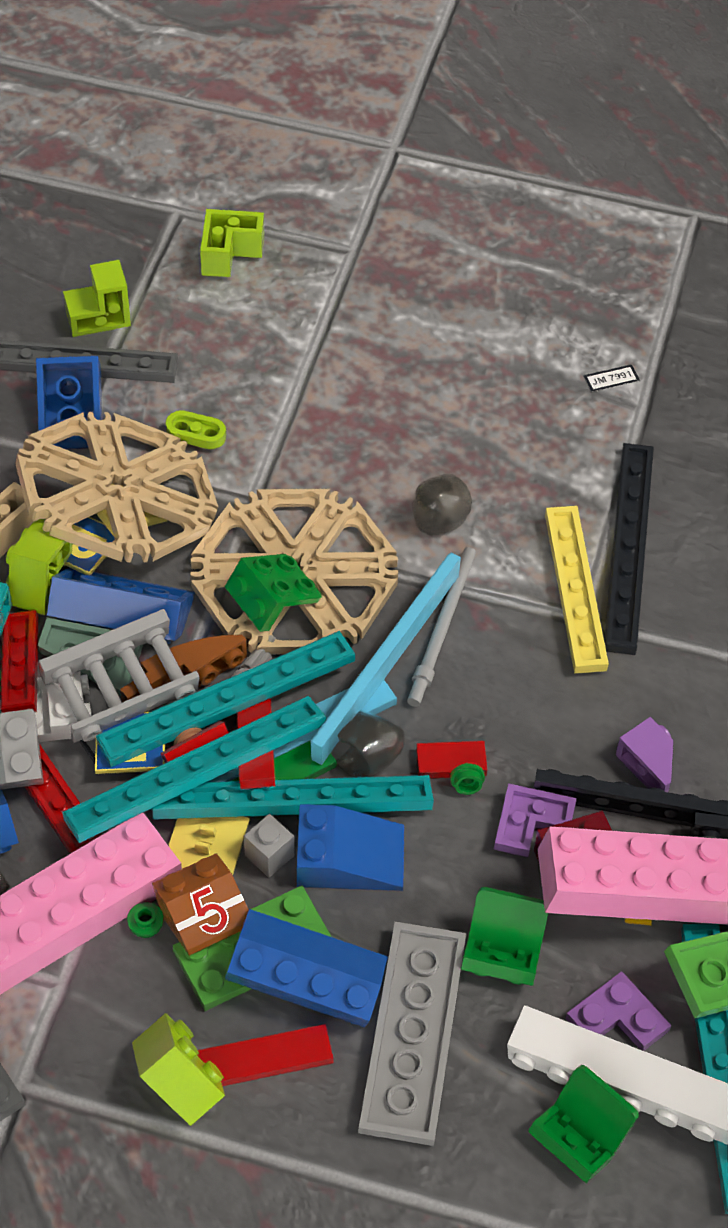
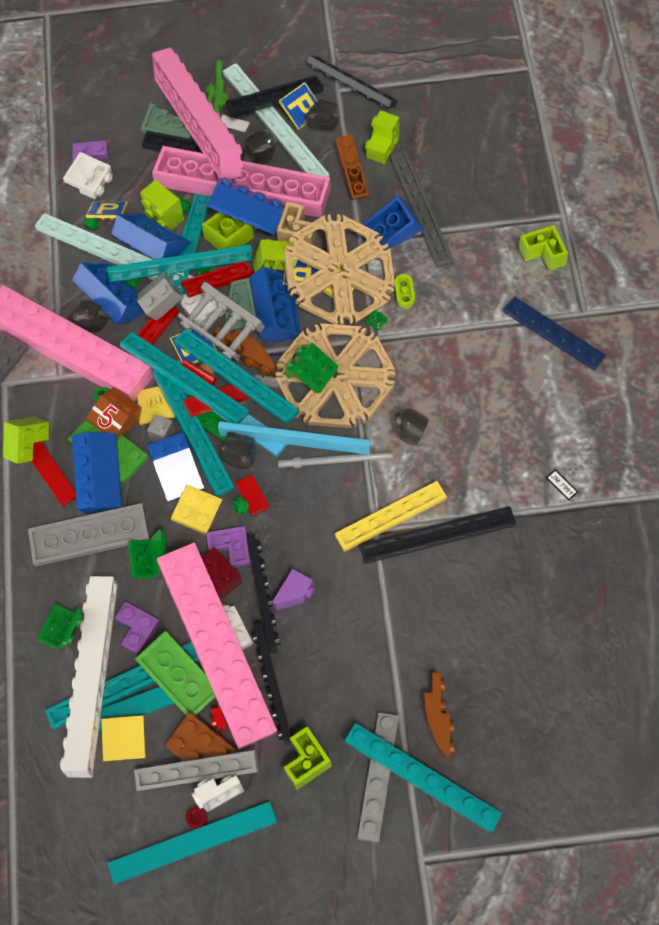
camera: 75 degrees right, 10 degrees up
lime brick [63,260,131,337] -> none
none -> light yellow plate [171,484,222,535]
none -> green plate [366,311,388,331]
none -> dark blue plate [504,297,606,371]

